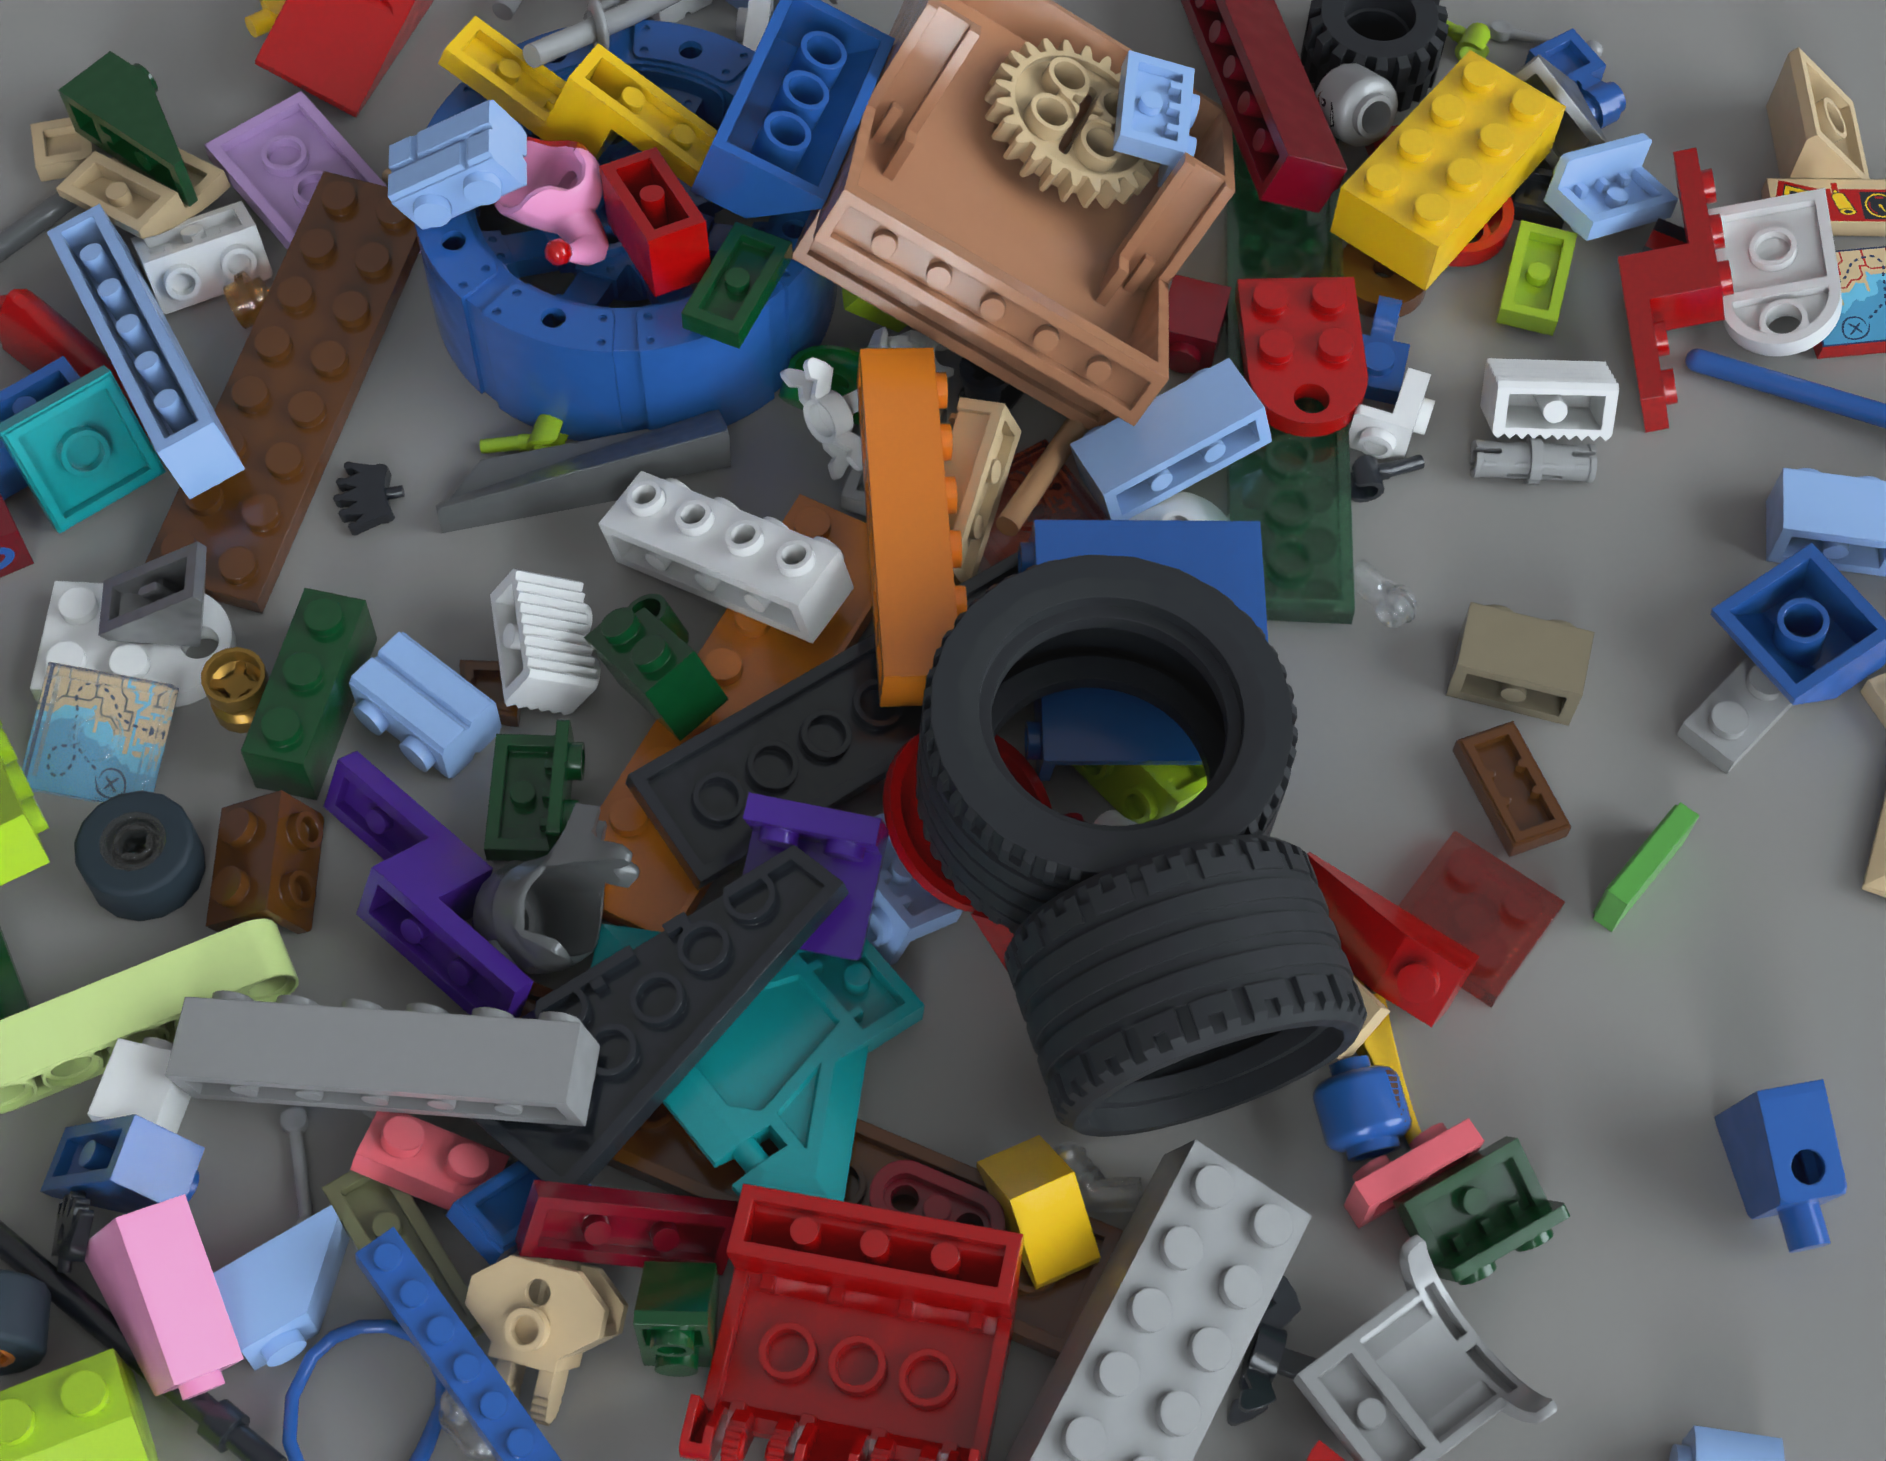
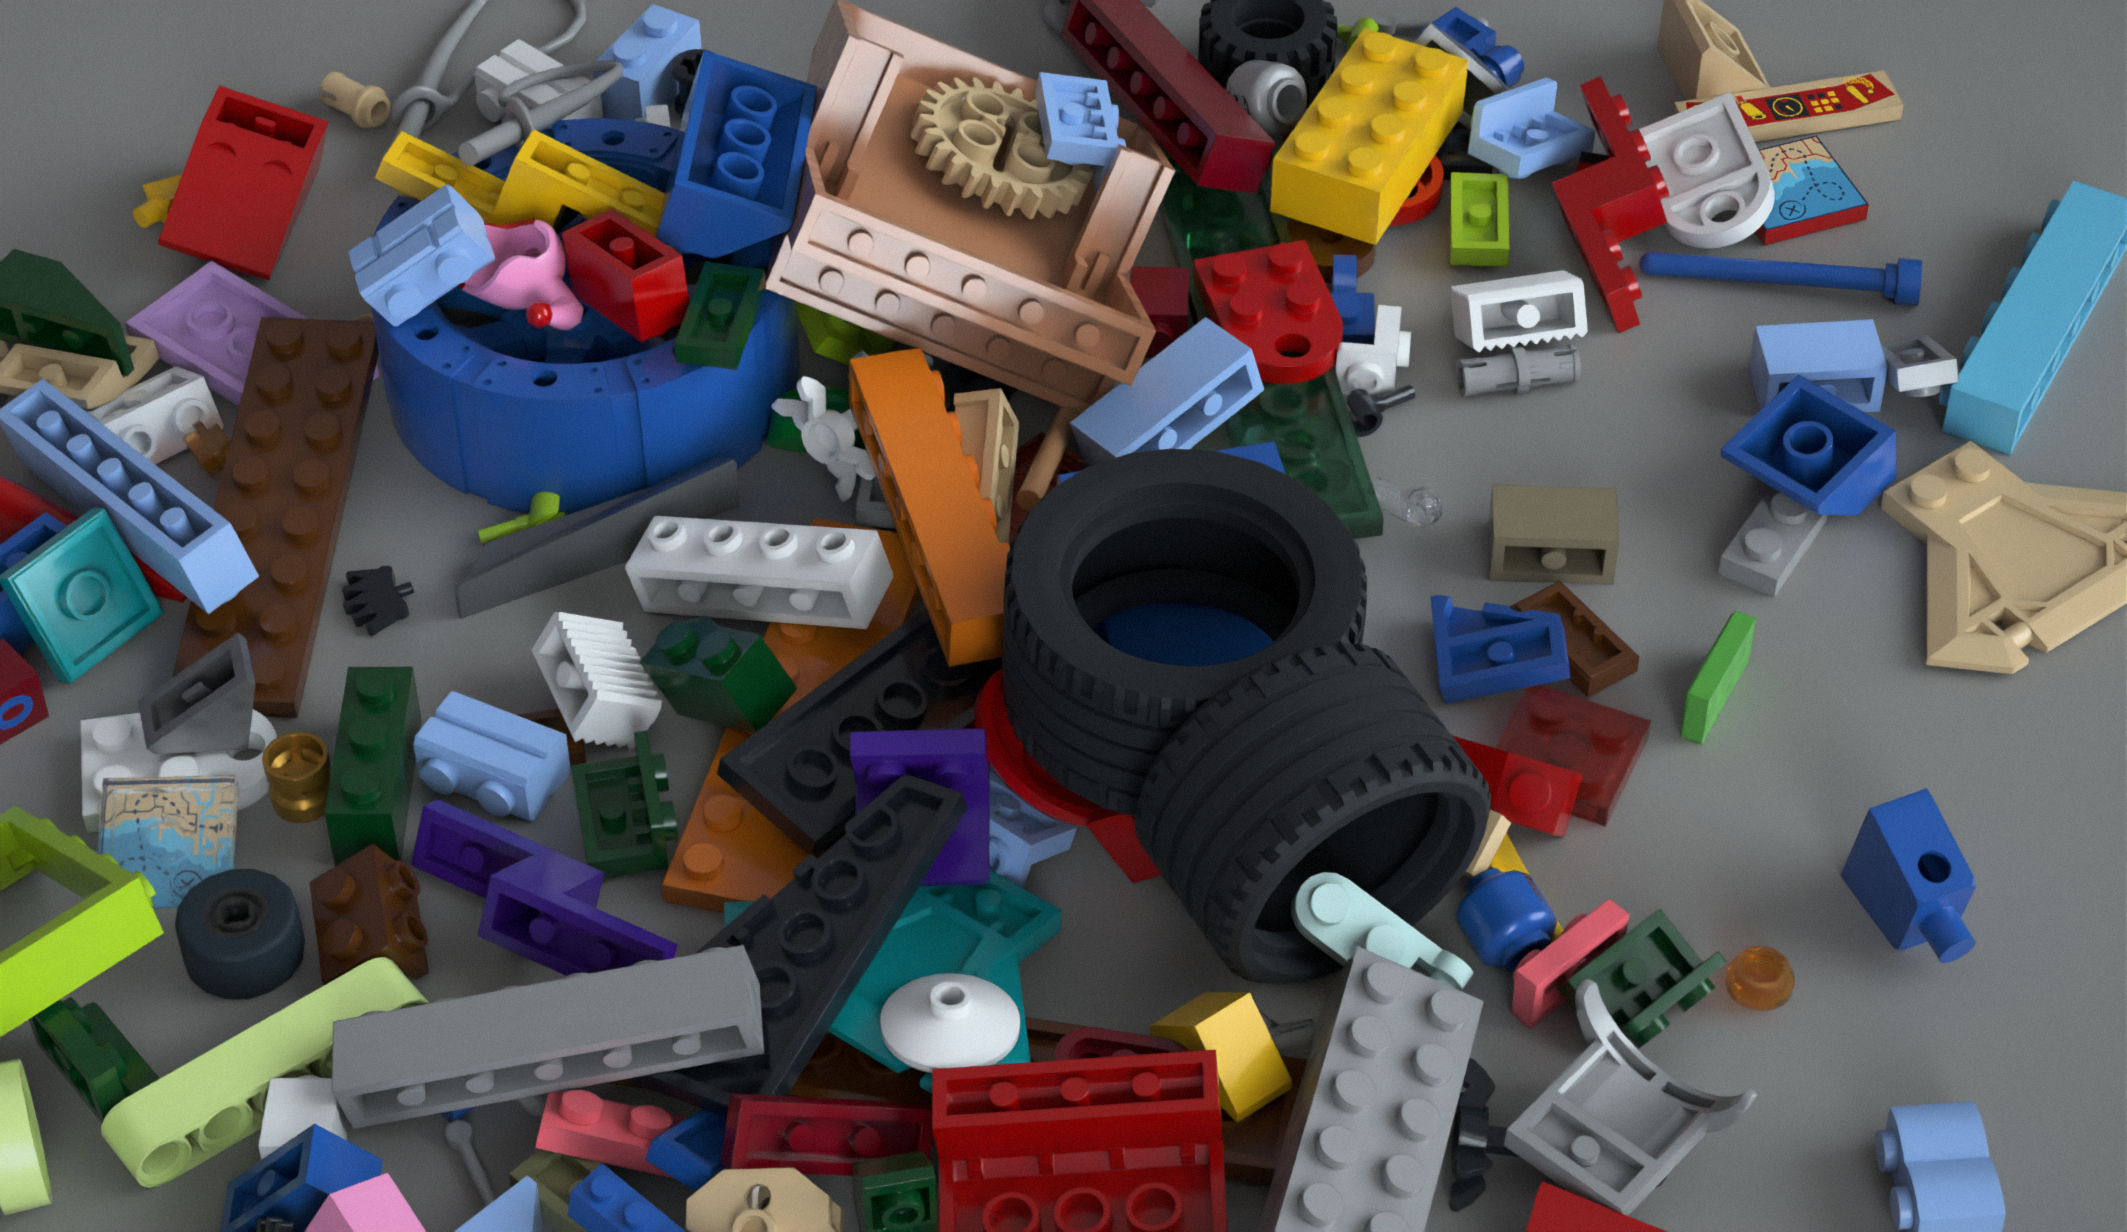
camera: 10 degrees left, 15 degrees down
dark grey piece [472,803,640,974] -> none
none -> white dish [880,973,1020,1073]
none -> light aqua plate [1291,872,1474,991]
none -> blue wing [1430,595,1571,704]
none -> clear orange plate [1725,946,1795,1011]

